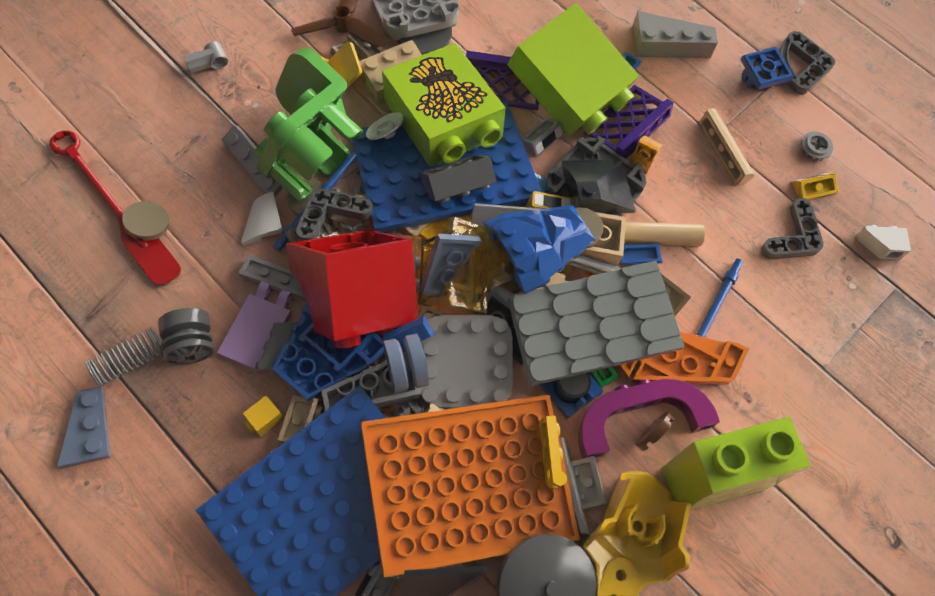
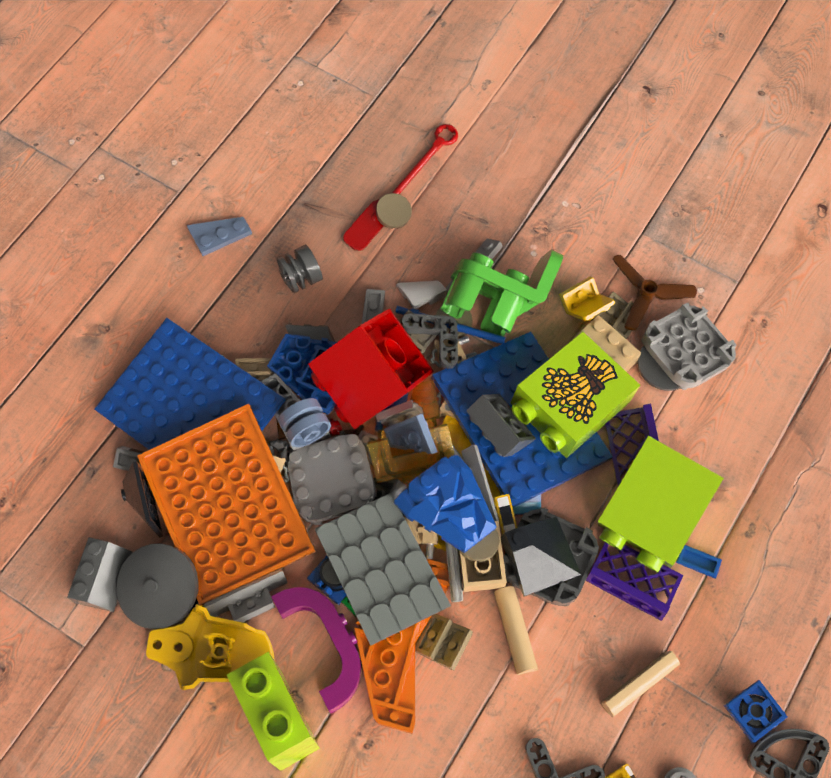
camera: 85 degrees right, 0 degrees up
light grey piece [85,327,163,387] -> none
light grey piece [183,41,228,73] -> none
lavender tile [217,281,292,373] -> none
yellow brick [242,396,283,437] -> none
white dish [366,112,404,140] -> none
blue tile [382,316,435,350] -> none
light grey slope [521,118,564,156] -> none
yellow plate [539,416,567,489] -> none
blue tile [620,243,662,266] -> none
light orange slope [630,135,662,173] -> none
light grey wedge [632,11,718,58] -> none
reddish brown tile [636,411,675,451] -> none
blue bar [696,258,744,337] -> none

